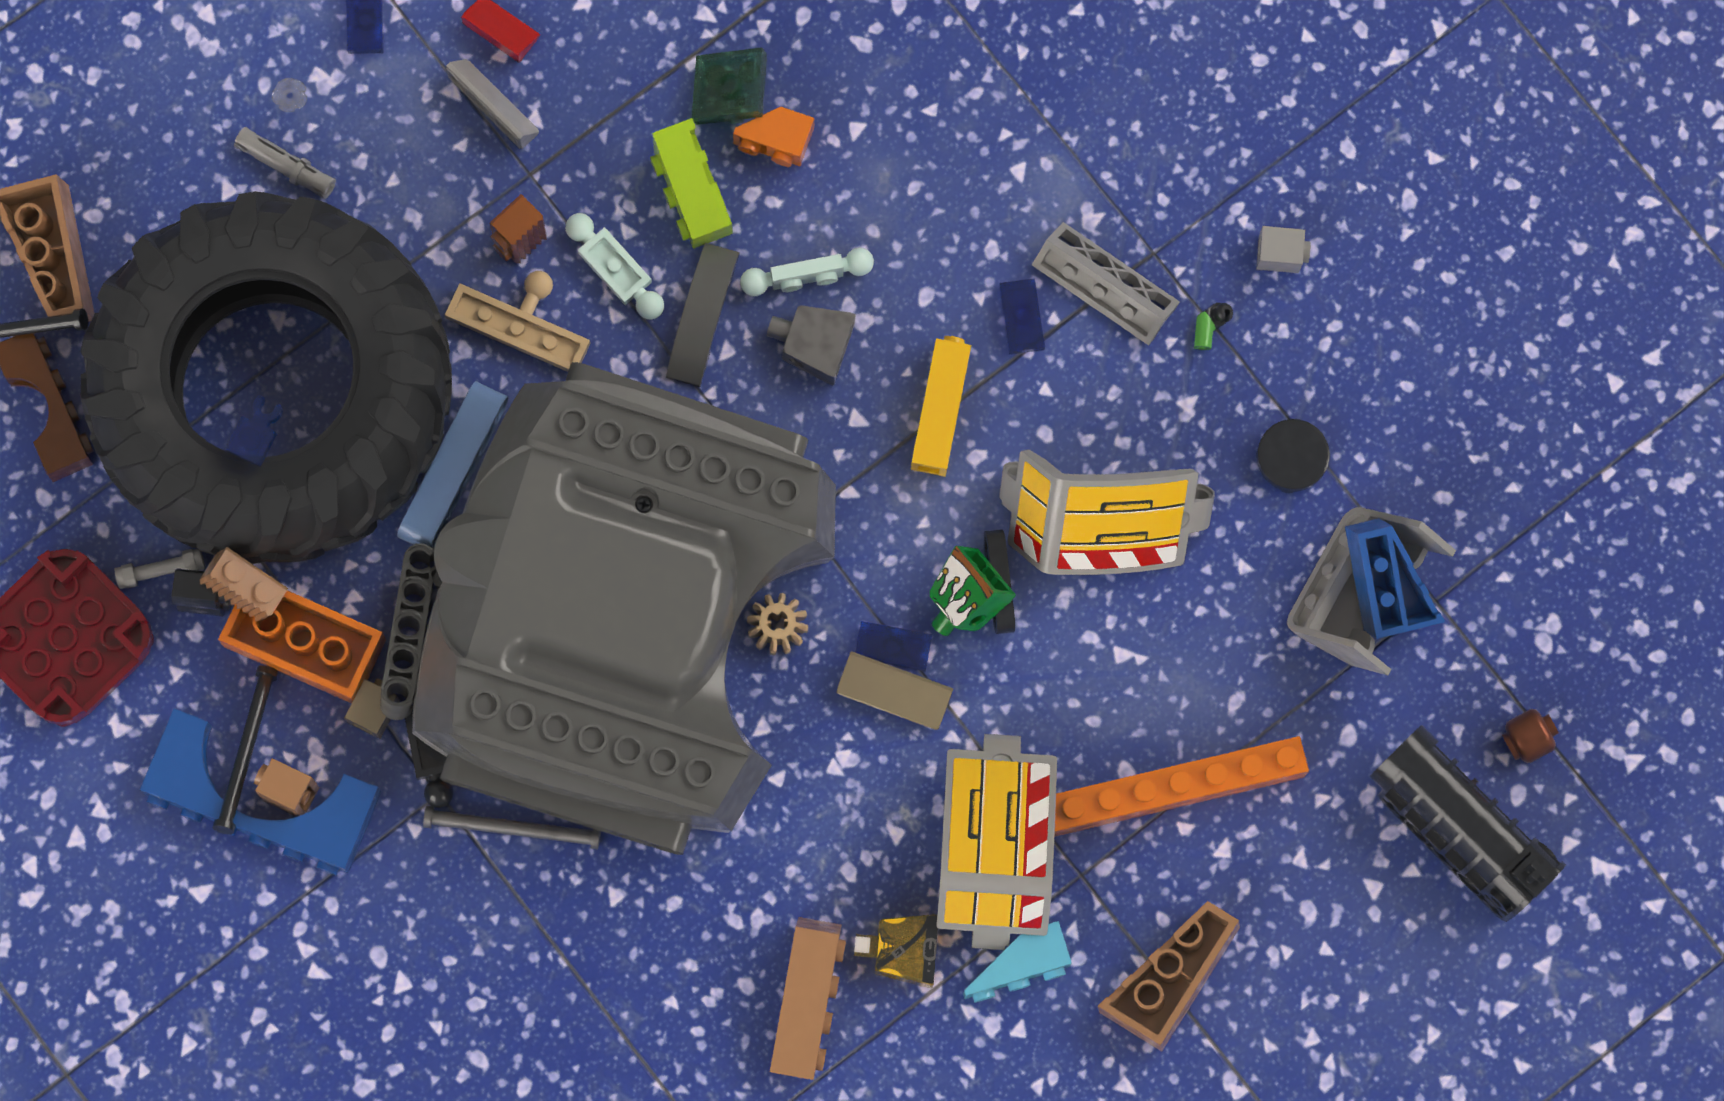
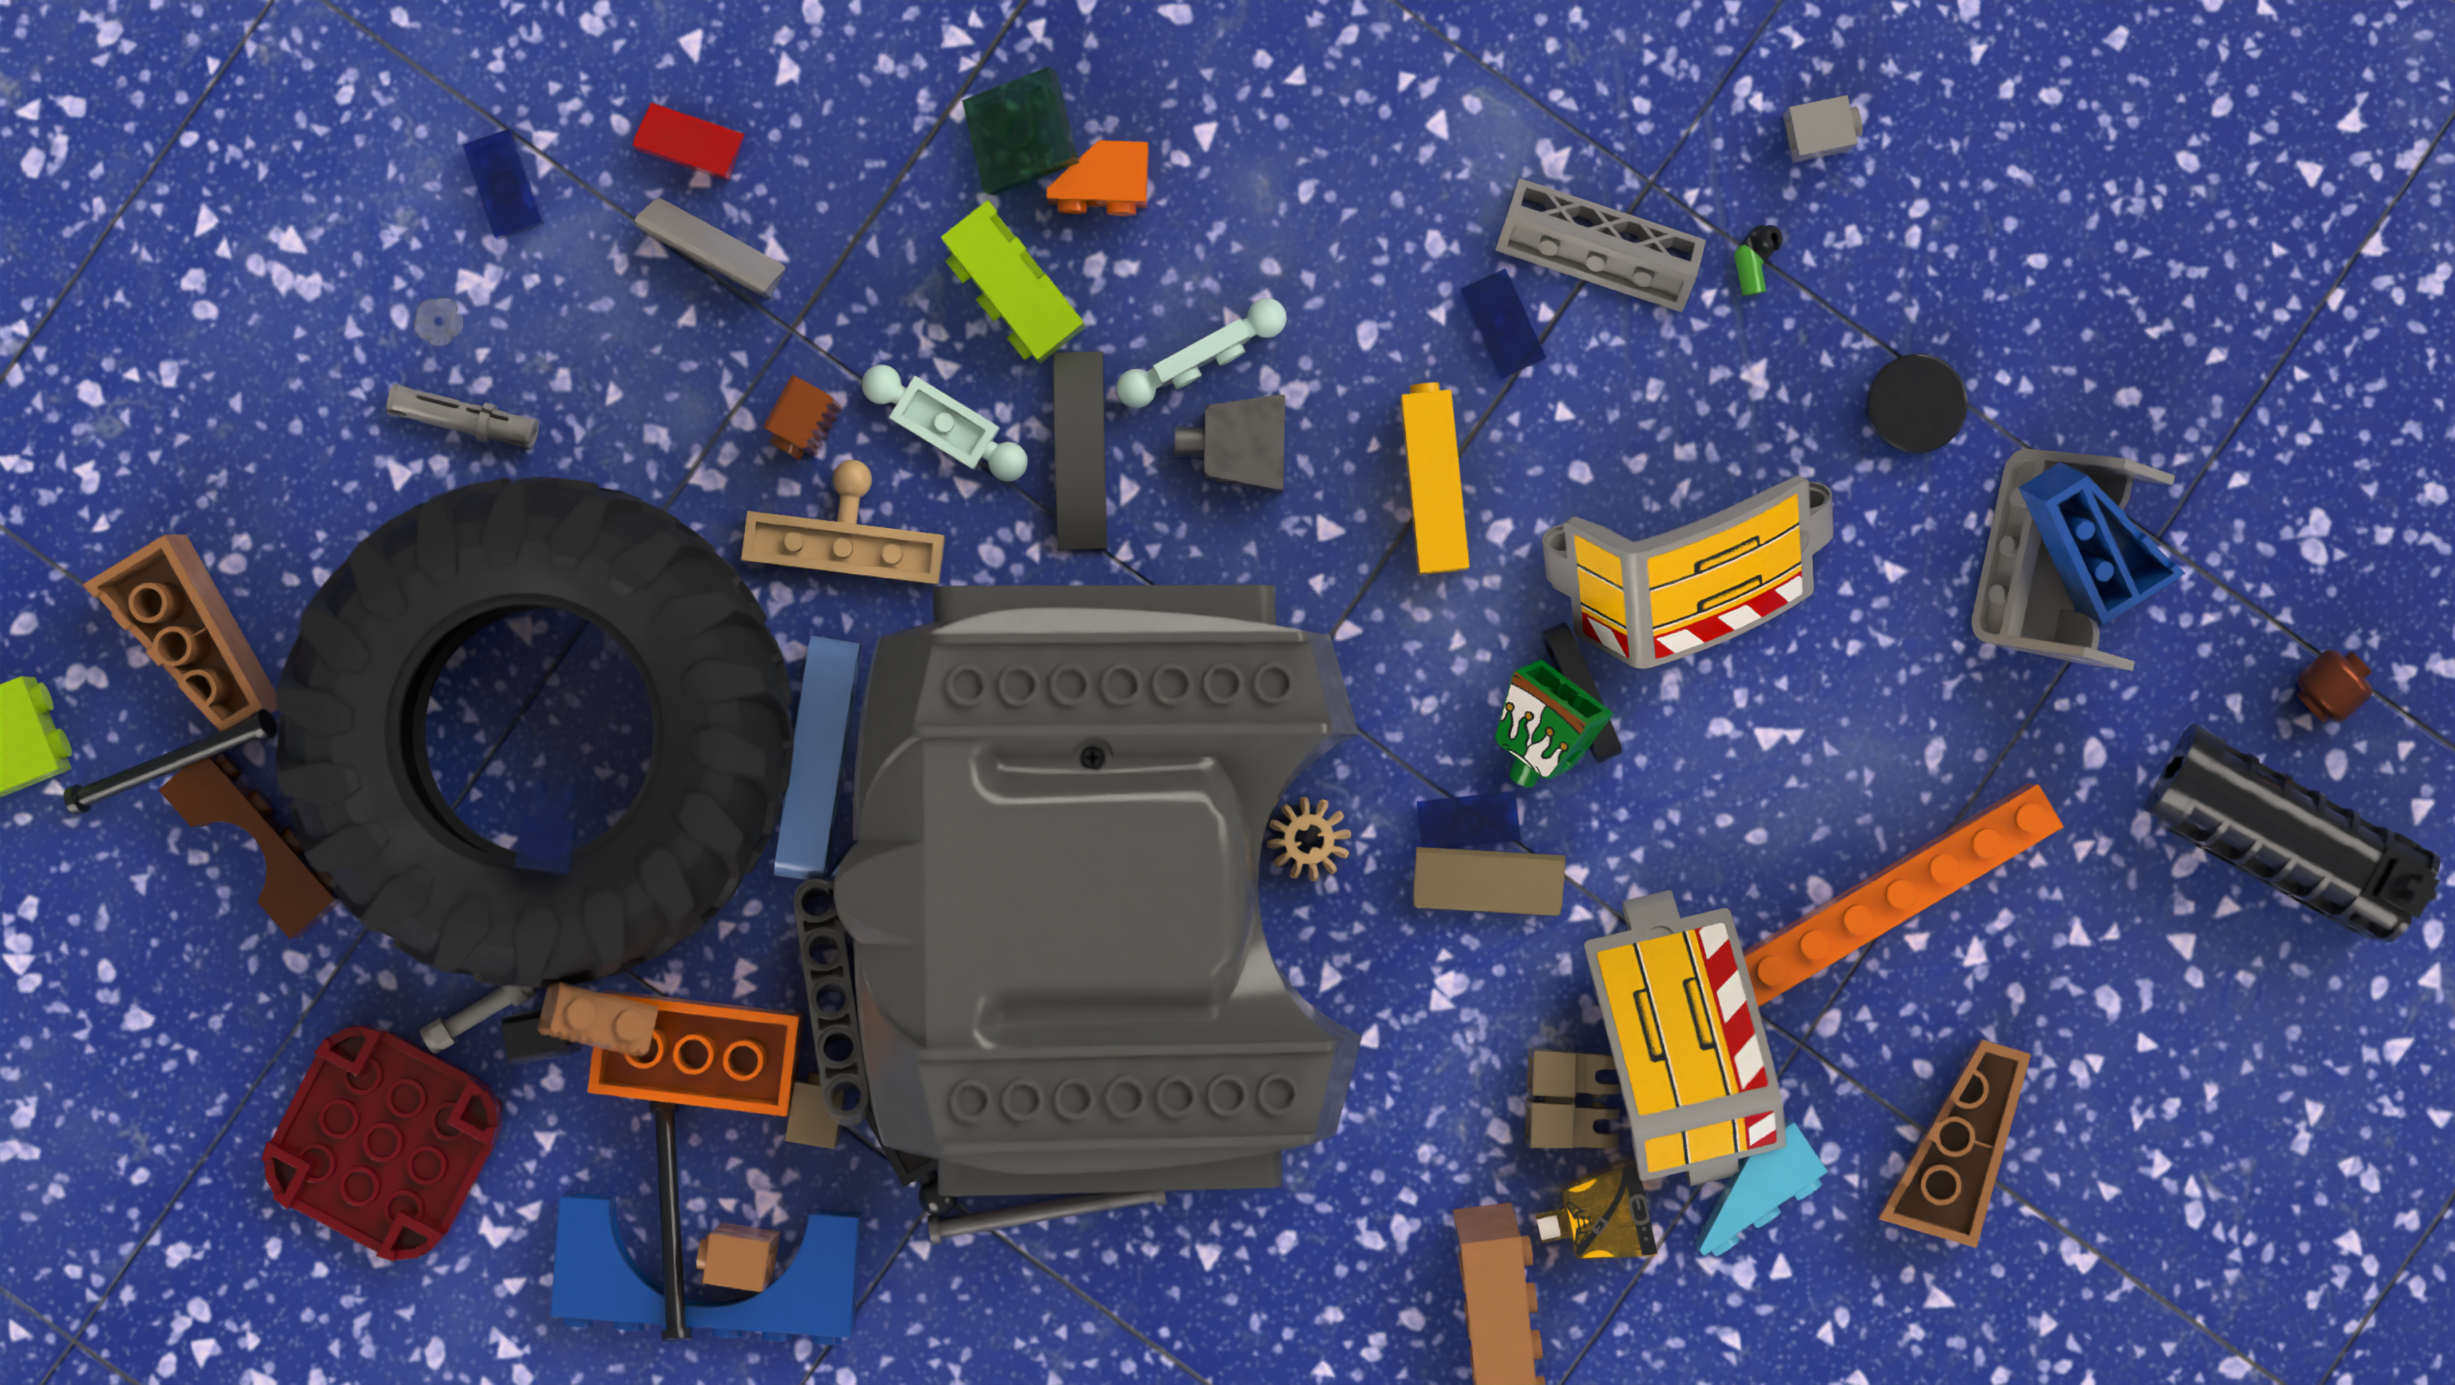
camera: 10 degrees left, 10 degrees up
none -> dark tan legs [1524,1047,1621,1148]

